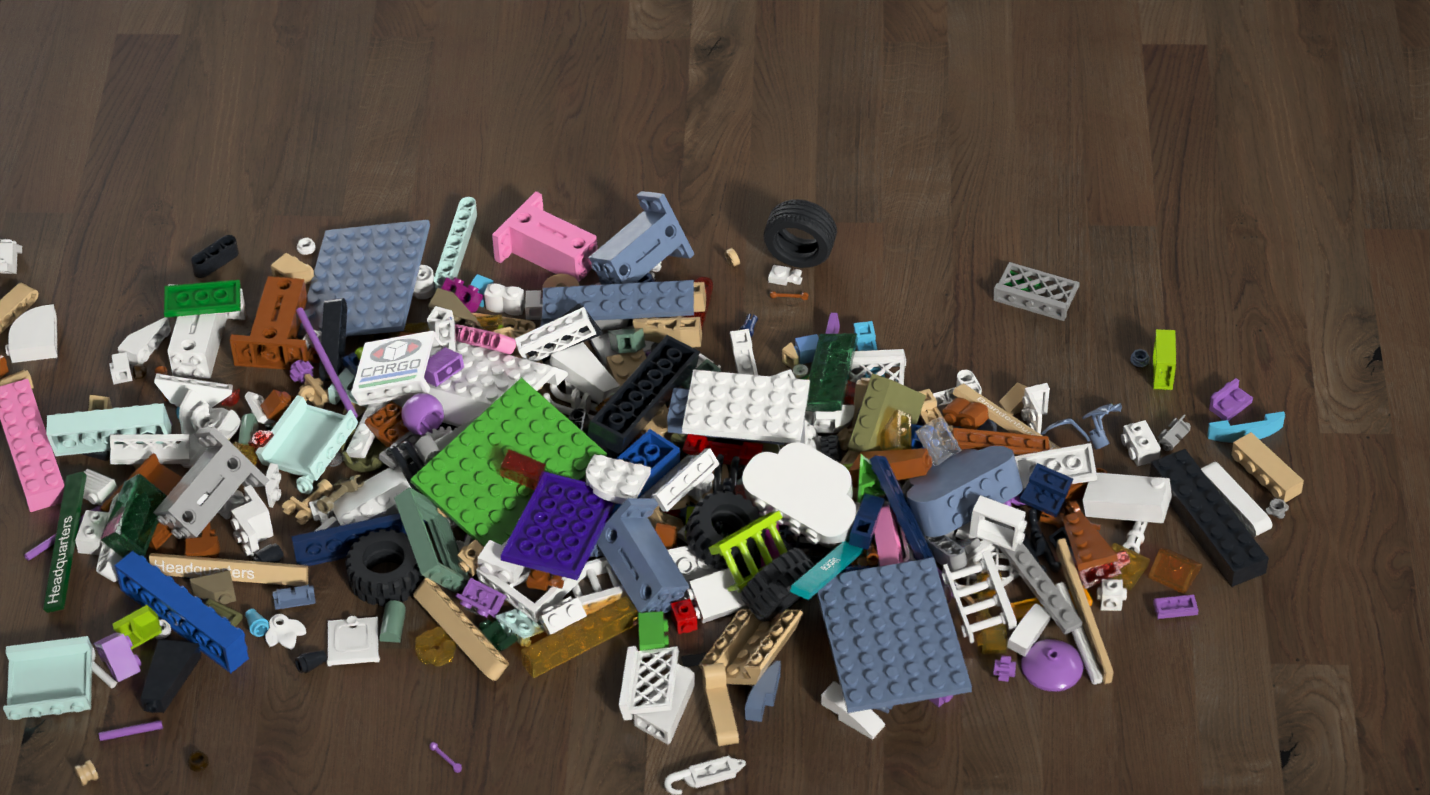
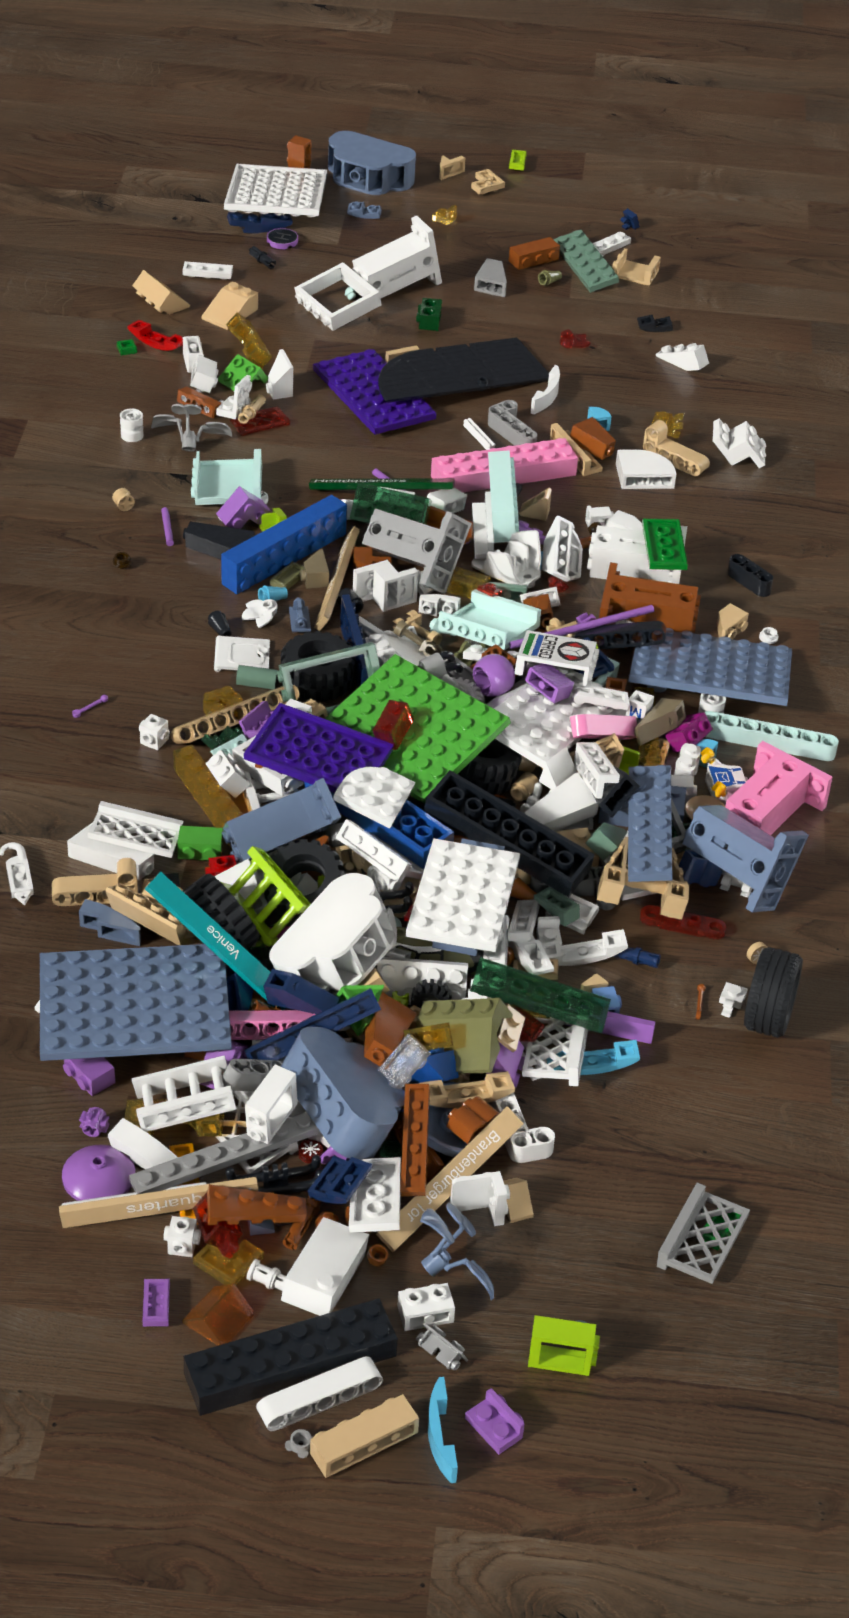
camera: 90 degrees right, 5 degrees down
none -> white brick [139,714,170,750]
none -> torso [701,747,752,805]

